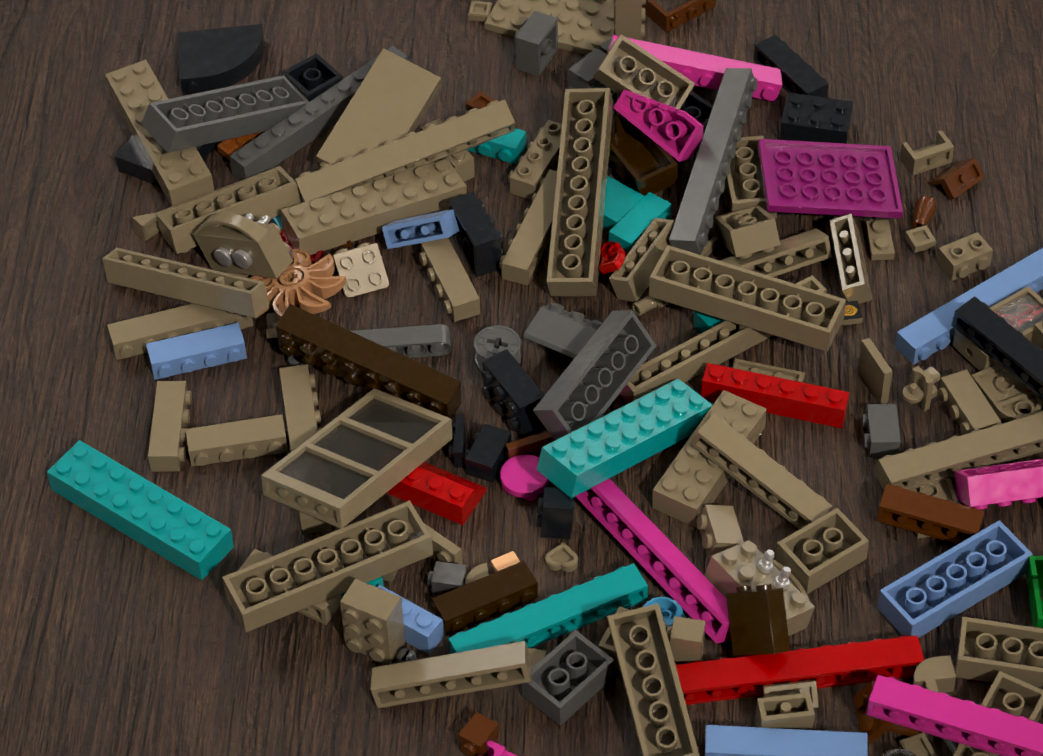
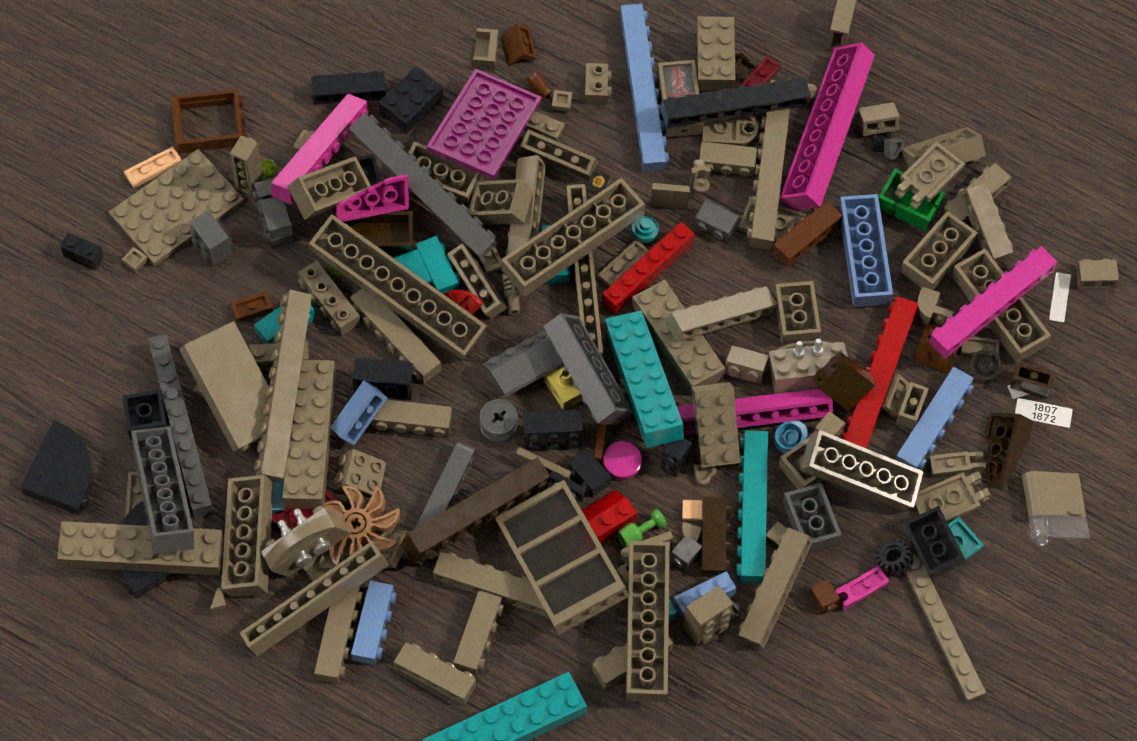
camera: 65 degrees left, 15 degrees up
none -> dark tan tile [516,447,571,480]
none -> bright green piece [617,509,667,548]
none -> teal plate [631,216,659,242]
none -> dark tan brick [692,382,740,468]

